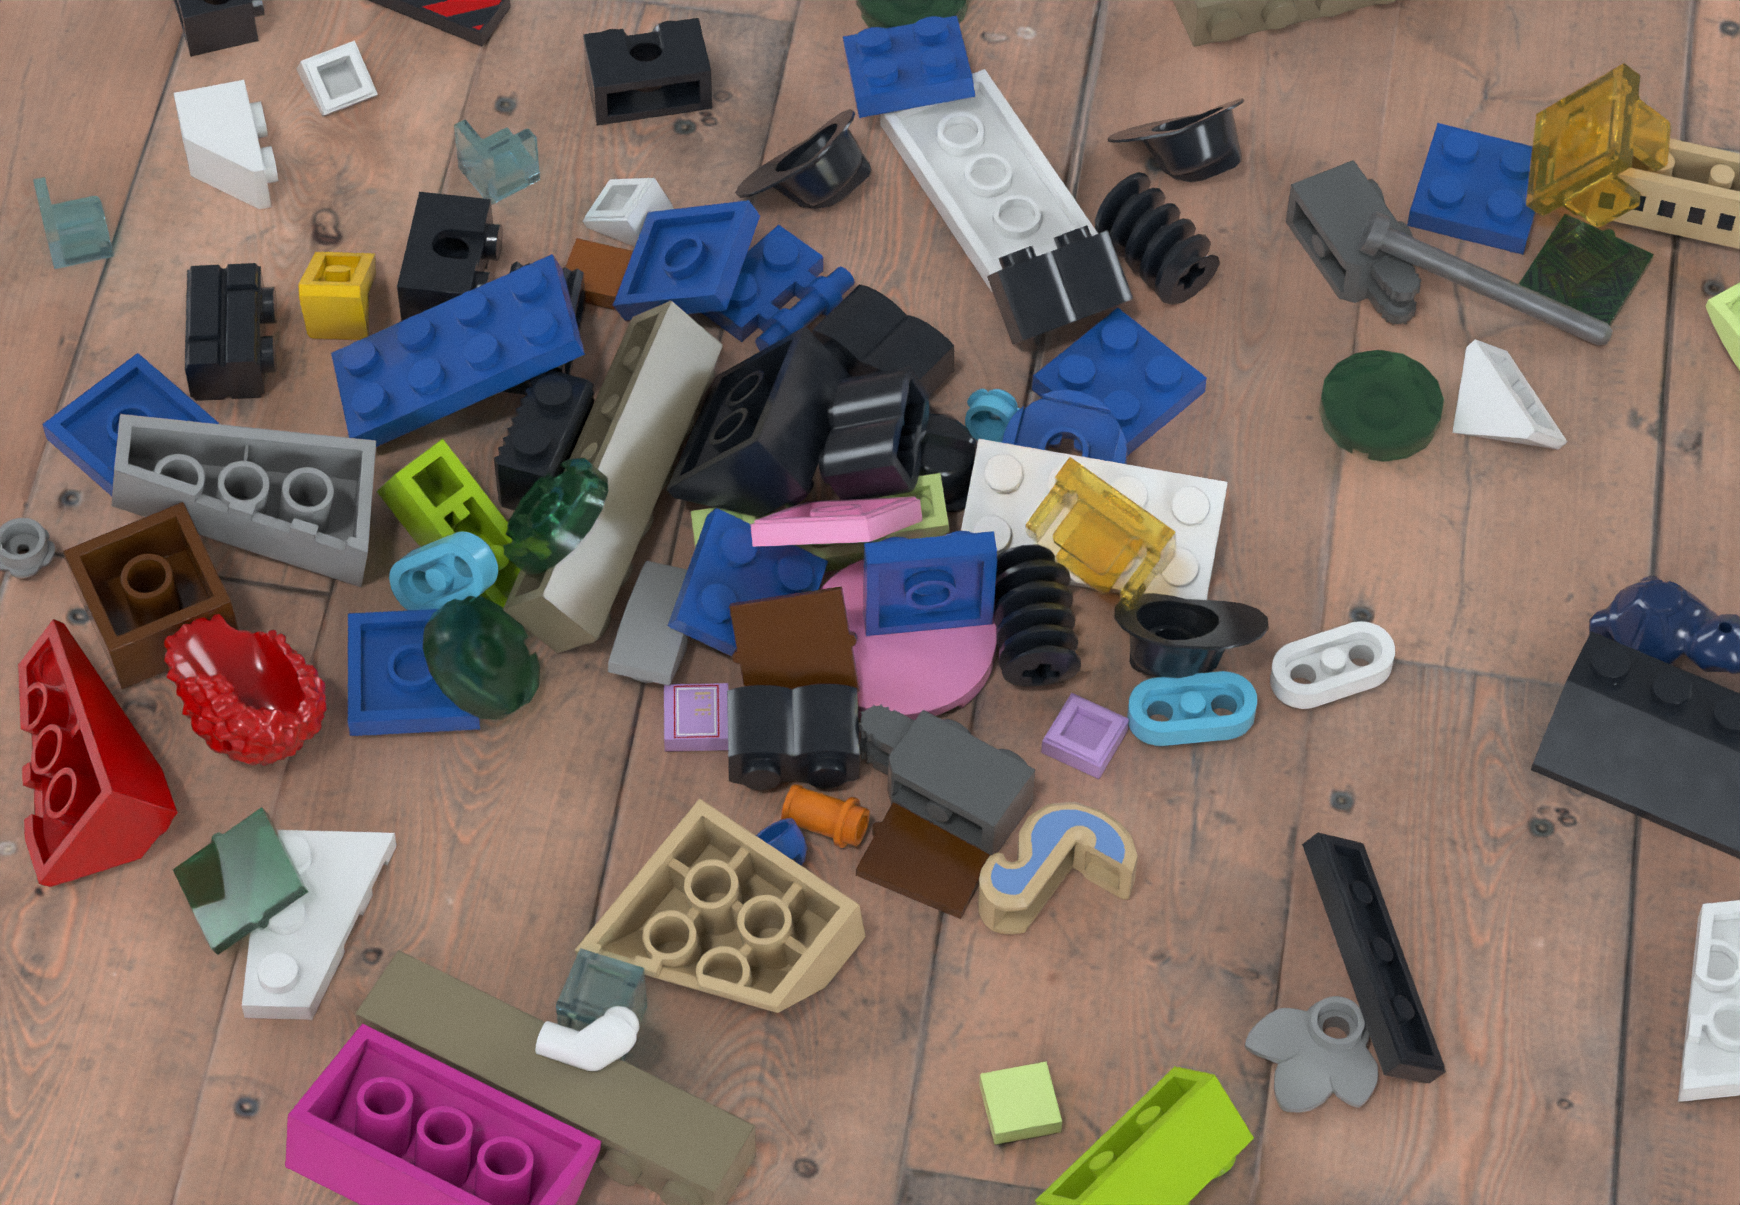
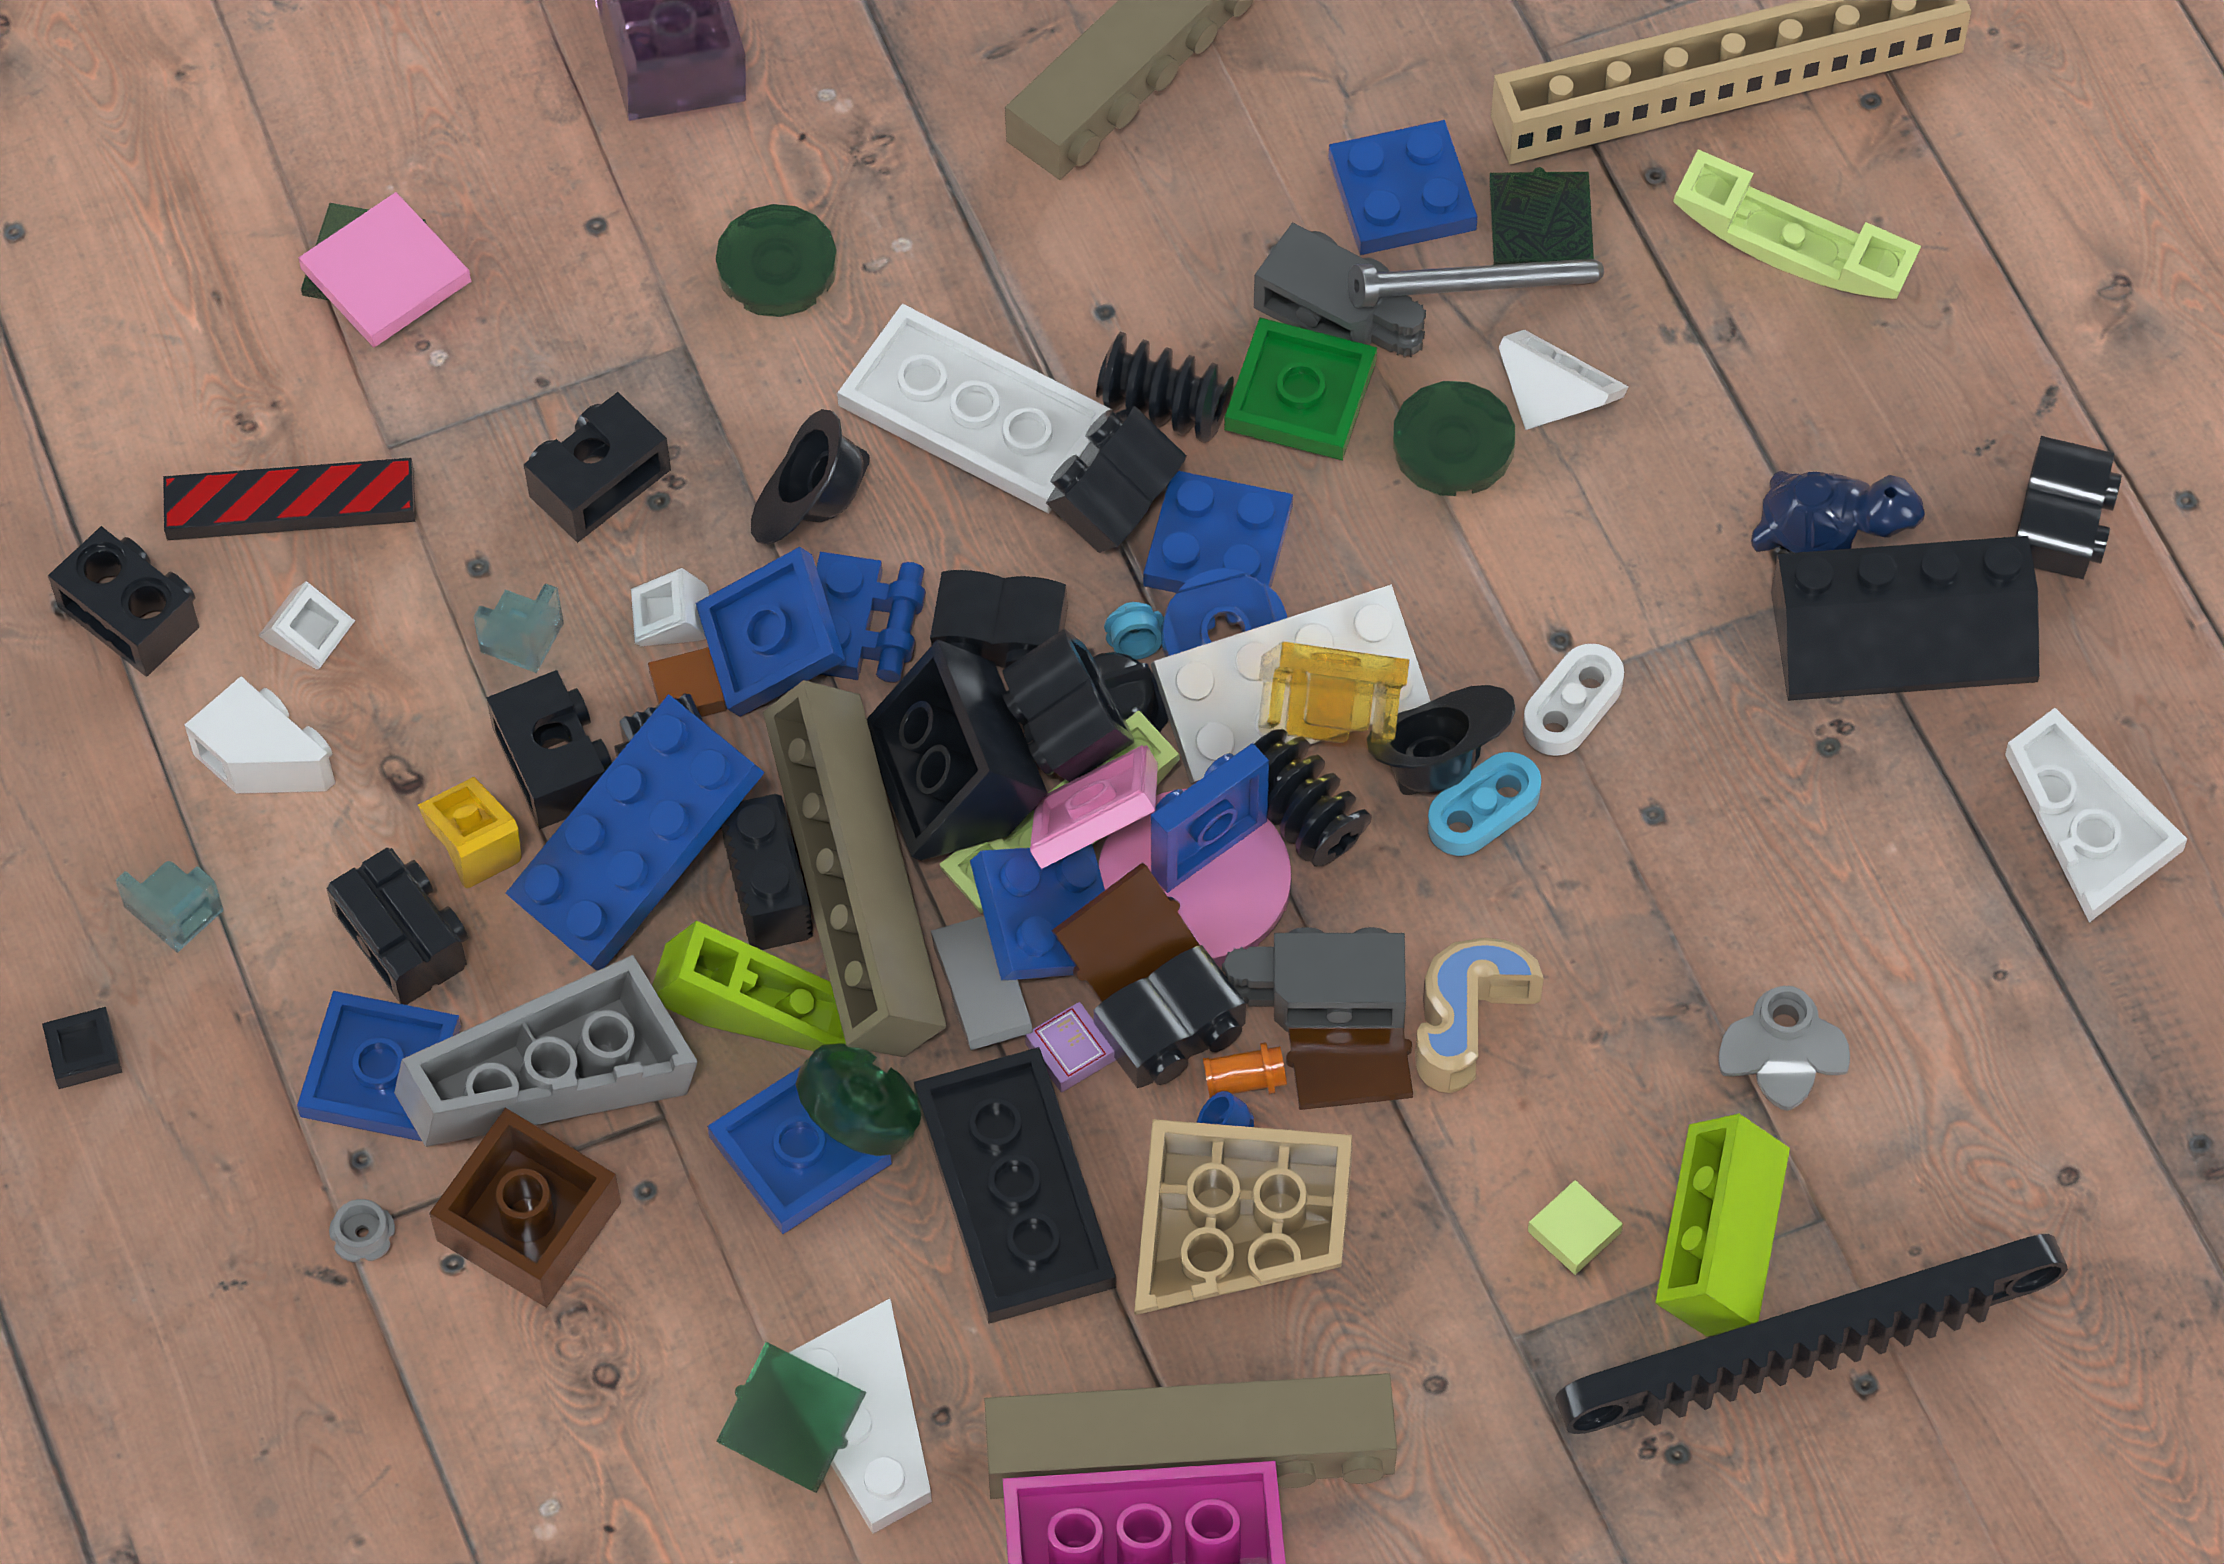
camera: 30 degrees left, 5 degrees up
red wedge [18,619,178,887] -> none
red piece [164,614,327,766] -> none
medium azure plate [389,532,498,610] -> none
clear green tile [503,458,609,574] -> none
white arm [535,1006,640,1071] -> none
clear light blue panel [556,948,647,1061] -> none
blue plate [843,16,975,118] -> none
lavender tile [1041,693,1129,779] -> none
black piece [1108,98,1244,182] -> none
black tile [1302,832,1446,1083] -> none
clear yellow panel [1526,63,1671,227] -> none
none -> black plate [914,1047,1116,1324]
none -> green plate [1224,317,1377,461]

